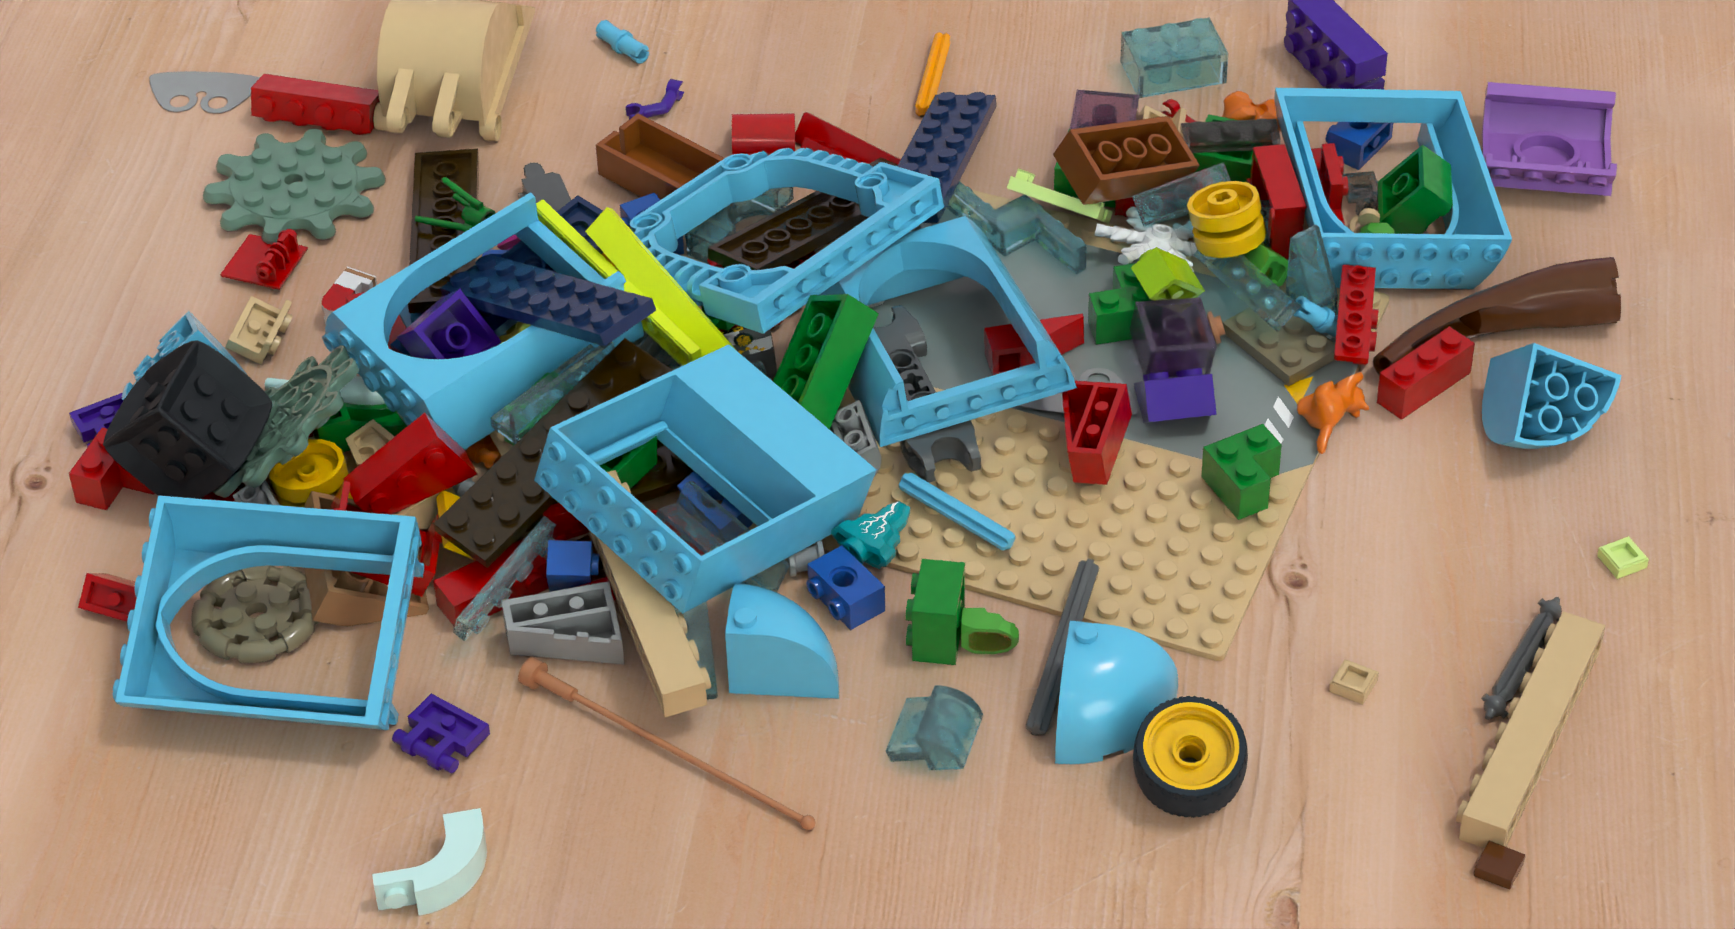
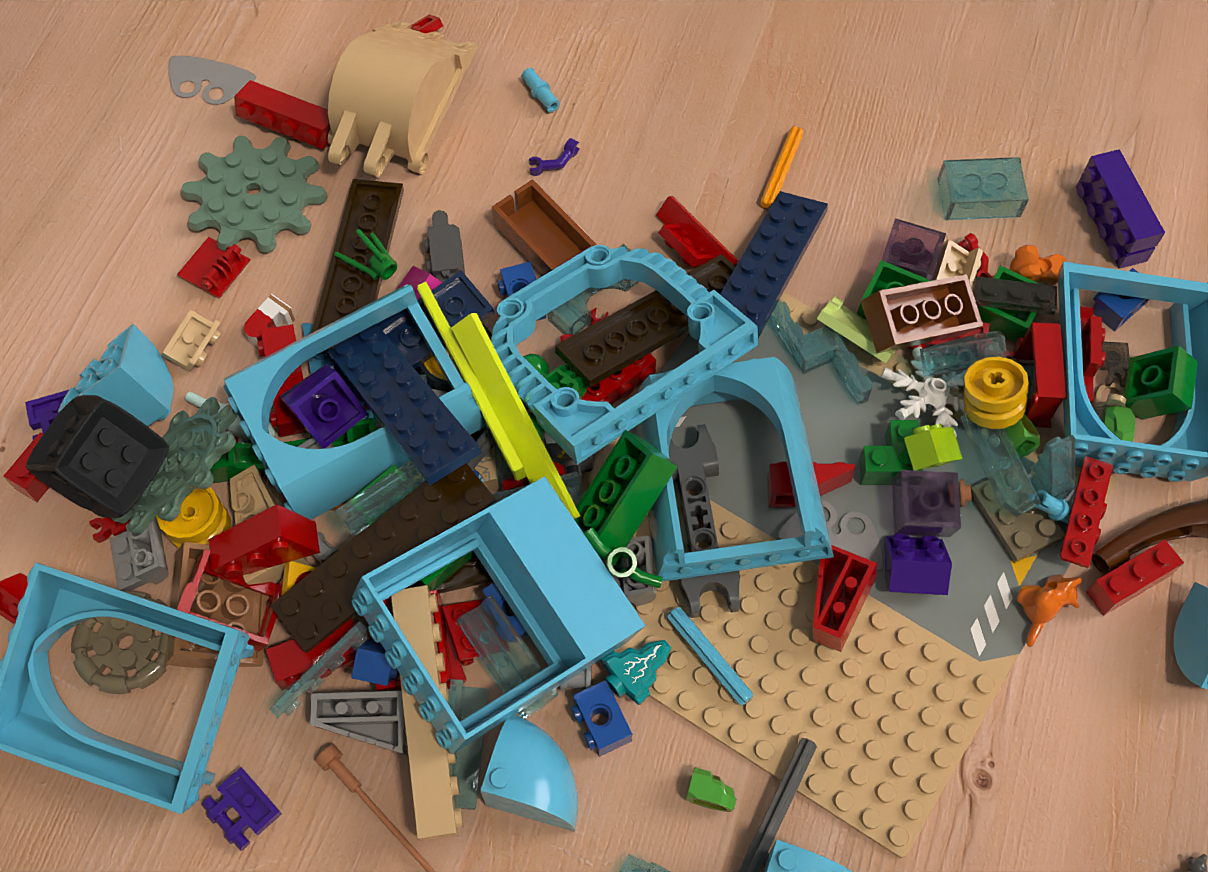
camera: 10 degrees right, 20 degrees up
red brick [732,113,796,156] -> none
green brick [906,559,965,665] -> none
green brick [1201,424,1282,520] -> none
none -> green piece [583,527,663,588]

